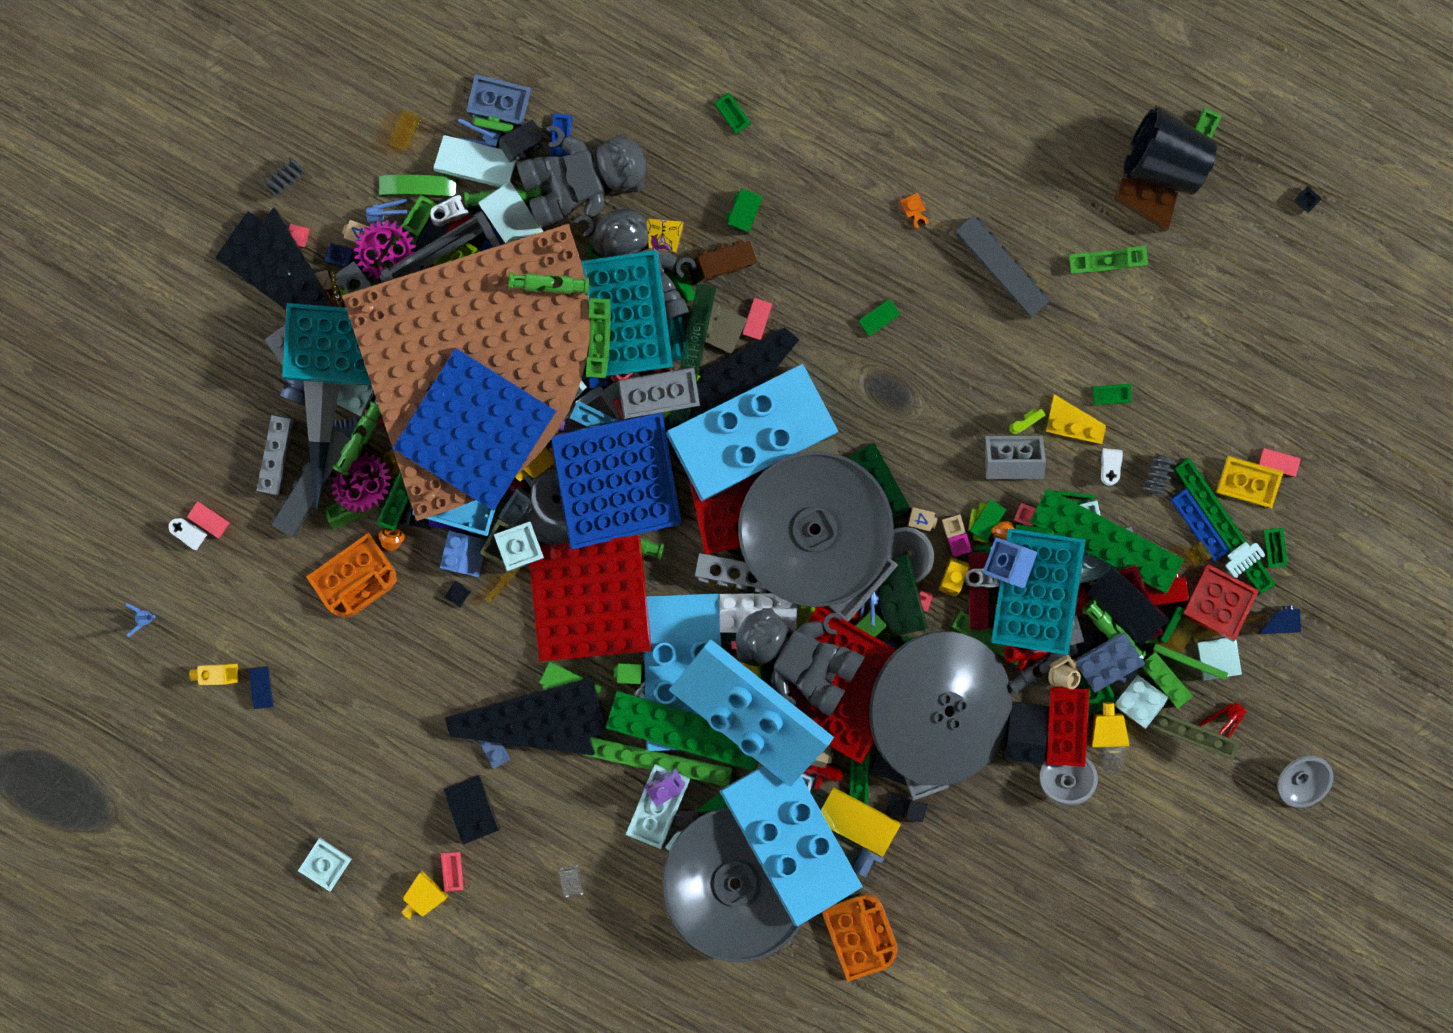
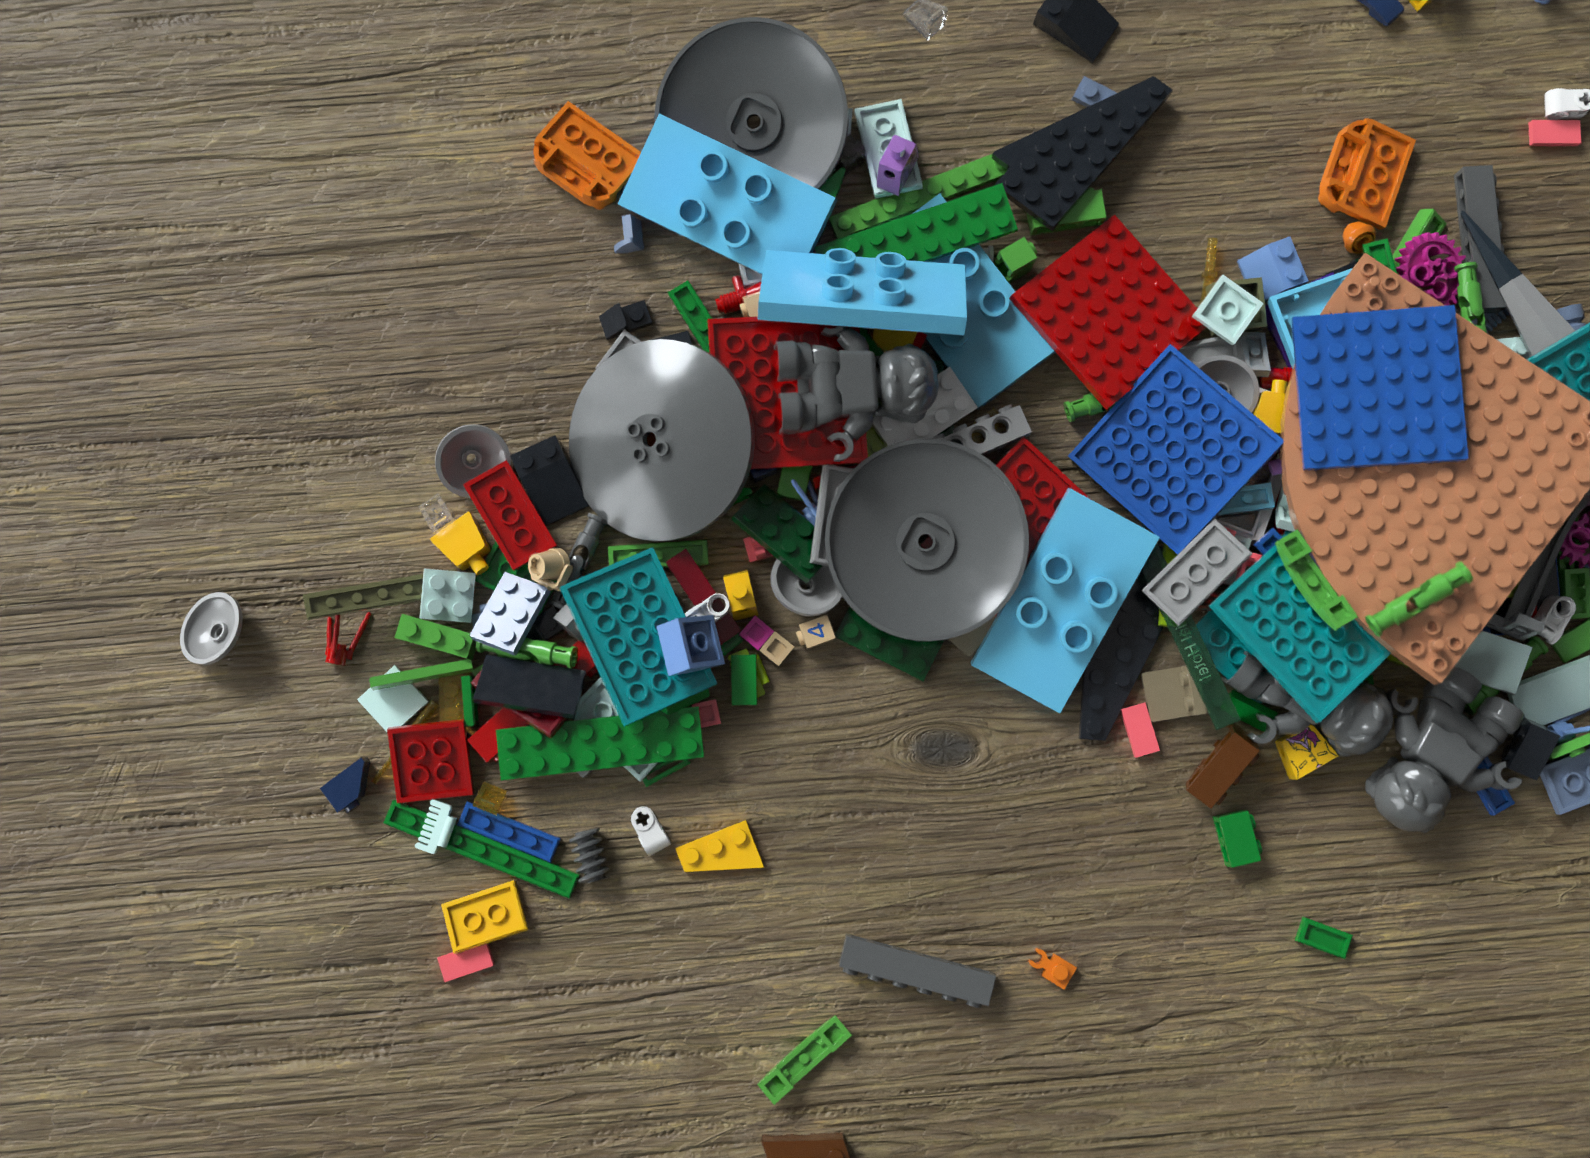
camera: 145 degrees right, 5 degrees down
light grey brick [257,415,294,495] -> none
black plate [444,581,471,608] -> none
yellow tile [820,787,901,857] -> none
green tile [858,299,901,337] -> none
light grey slope [985,436,1046,479] -> none
orange cone [991,521,1015,541] -> none
red piece [1004,645,1047,670] -> none
lime plate [1009,408,1046,434] -> none
green tile [1092,383,1132,406] -> none
green tile [1263,527,1288,568] -> none

